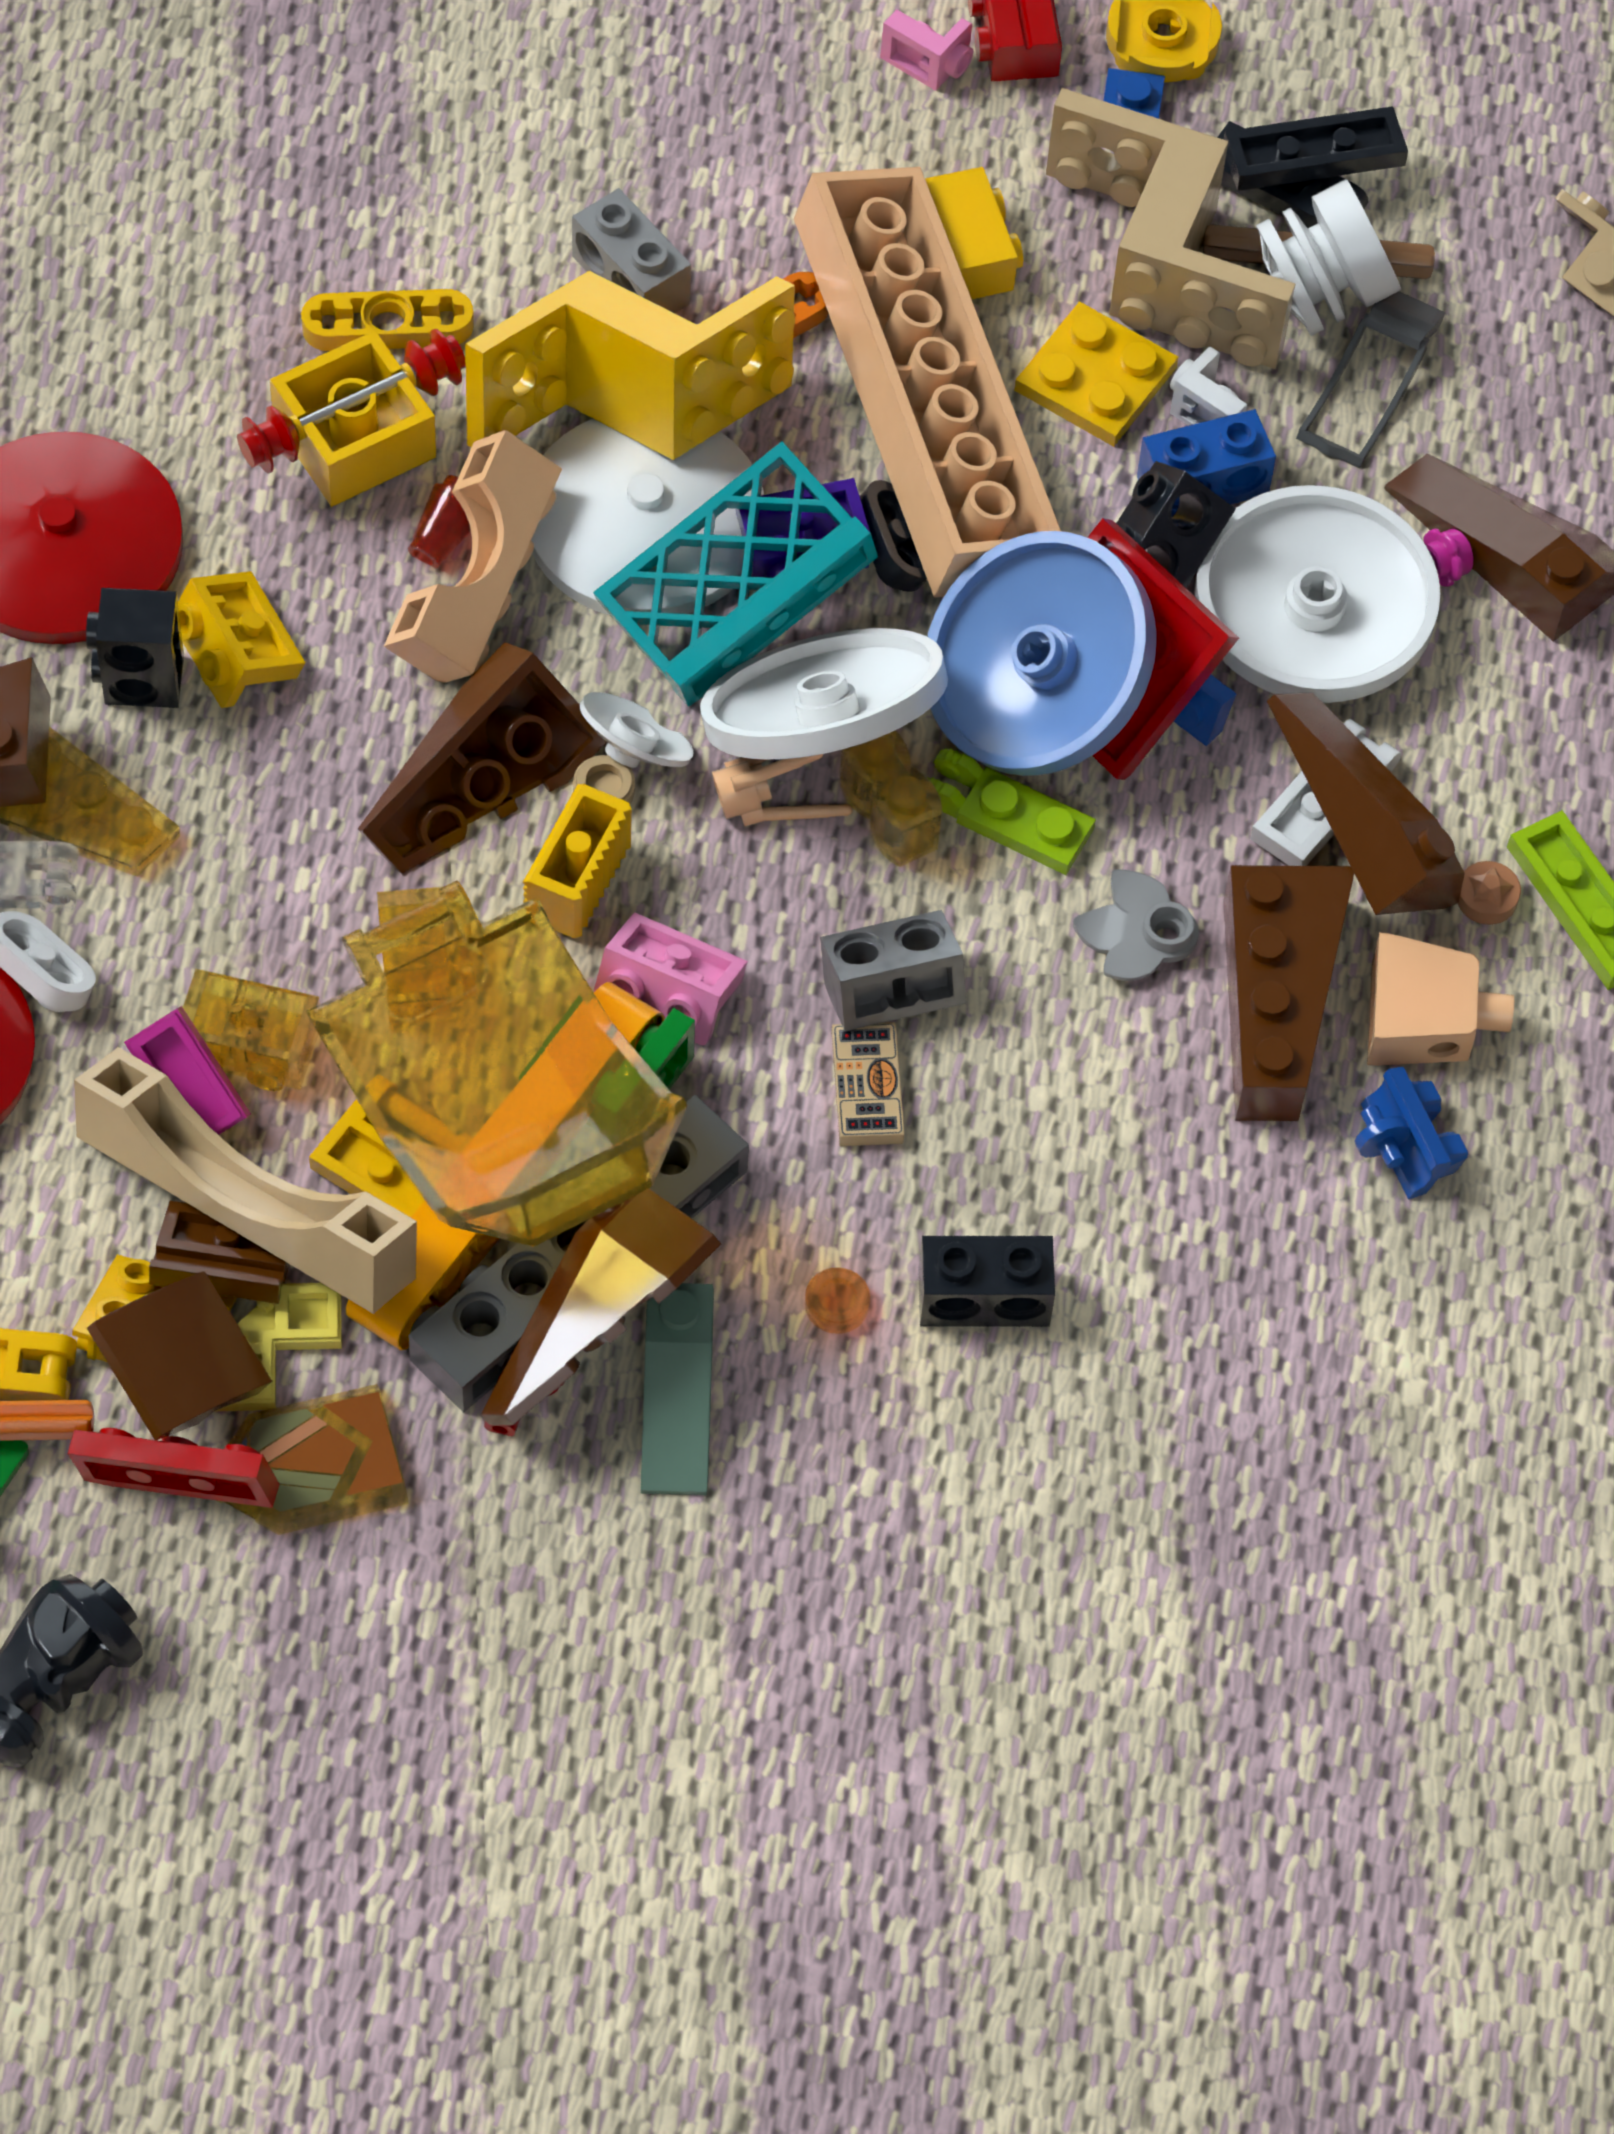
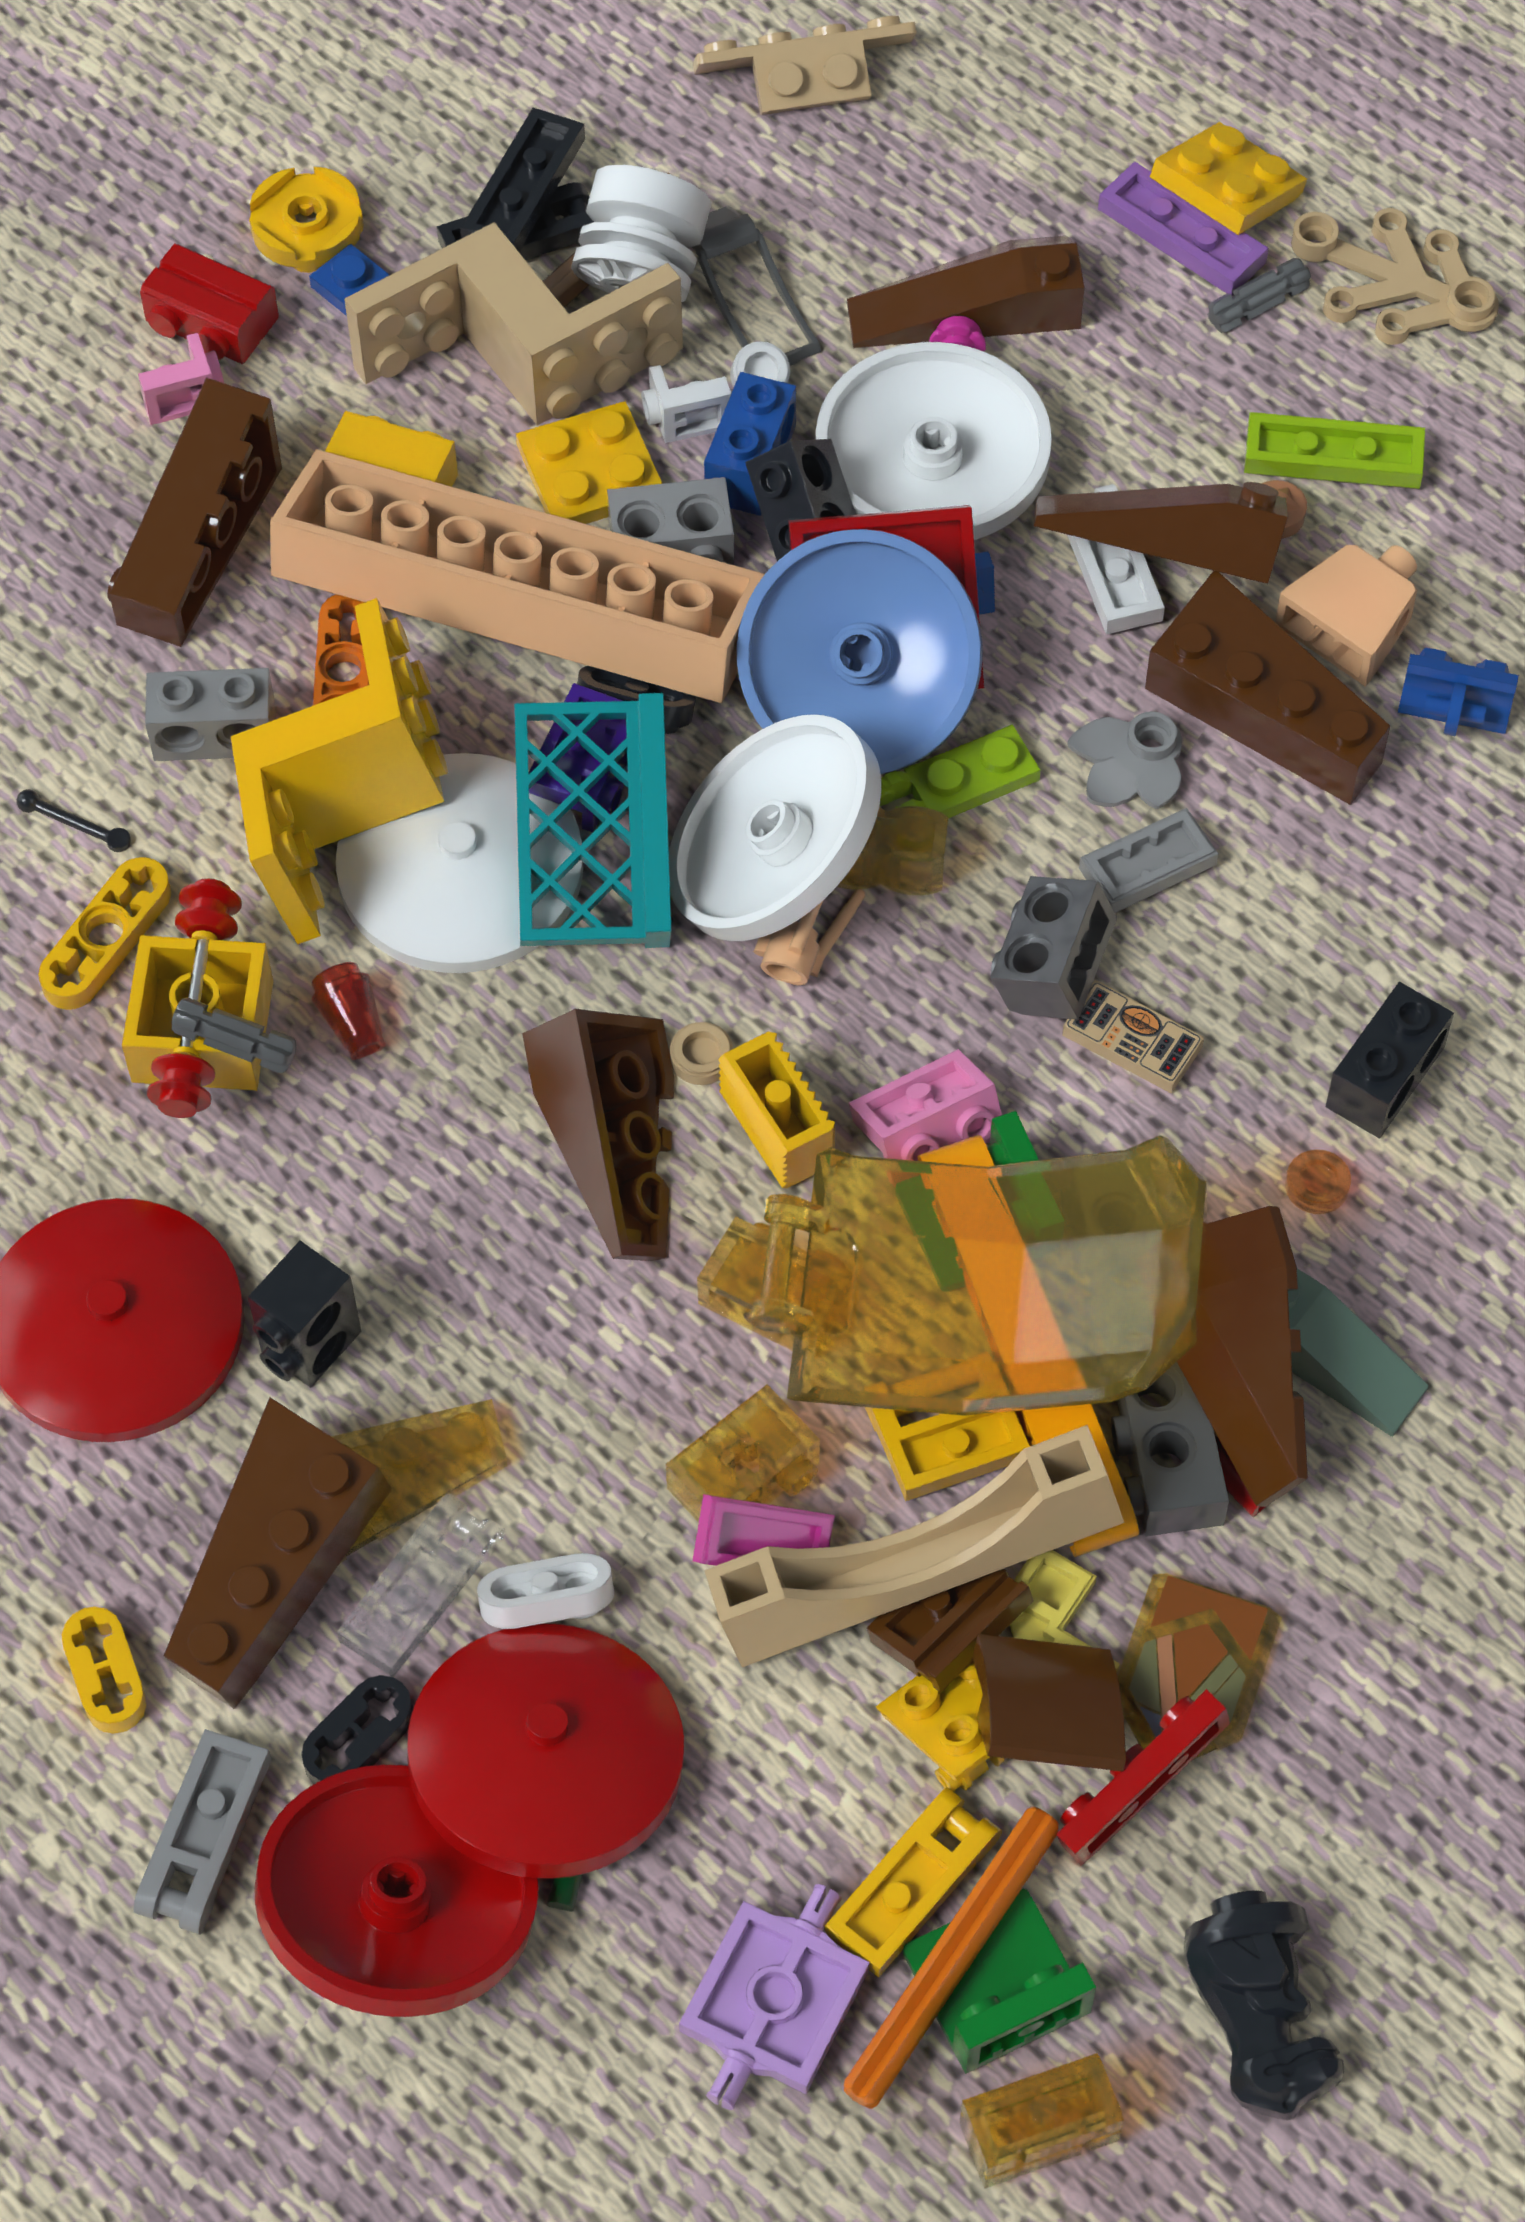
camera: 50 degrees left, 0 degrees up
yellow bracket [178,571,306,708] -> none
light nougat arch [384,430,562,683] -> none
white dish [580,692,693,768] -> none
none -> black hinge [16,789,131,852]
none -> reddish brown wedge [107,377,282,647]
none -> dark grey axle [172,998,296,1073]
none -> light grey brick [607,477,734,565]
none -> white tile [730,341,790,387]
none -> light grey plate [1079,808,1218,913]

